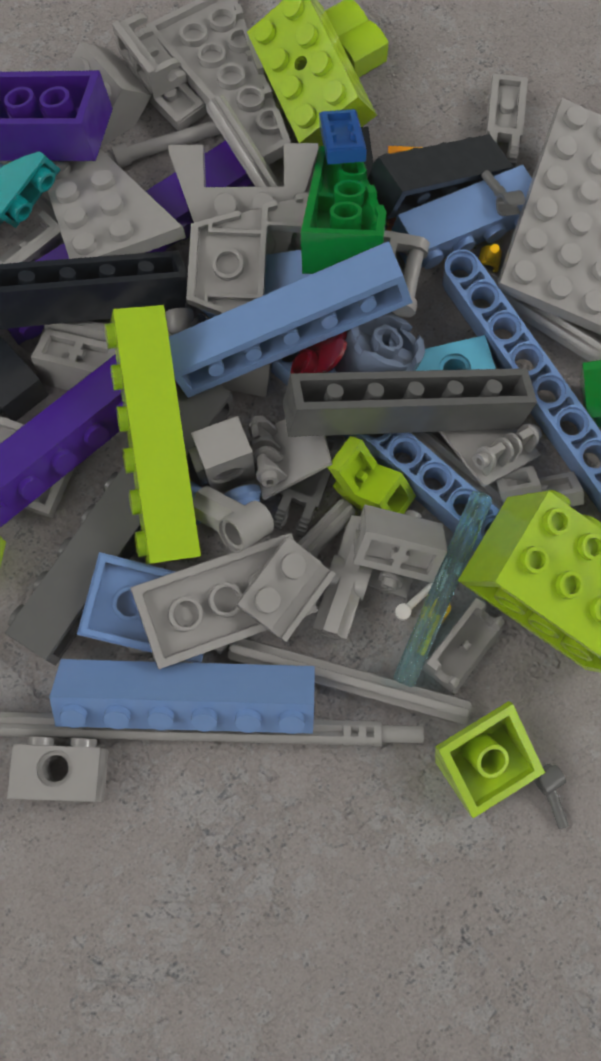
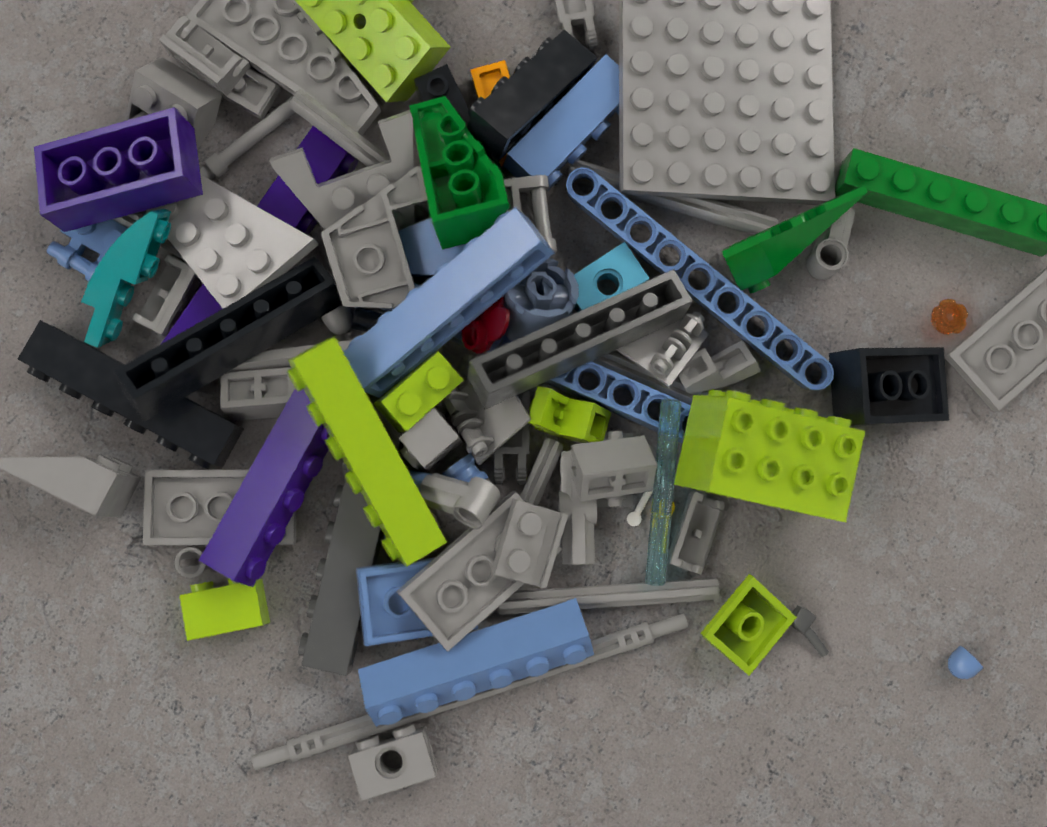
camera: 20 degrees left, 10 degrees up
blue plate [319,109,366,164] -> none
yellow hand [479,244,502,272] -> none
dark grey hand [481,170,525,216] -> none
none -> lime brick [374,351,464,432]

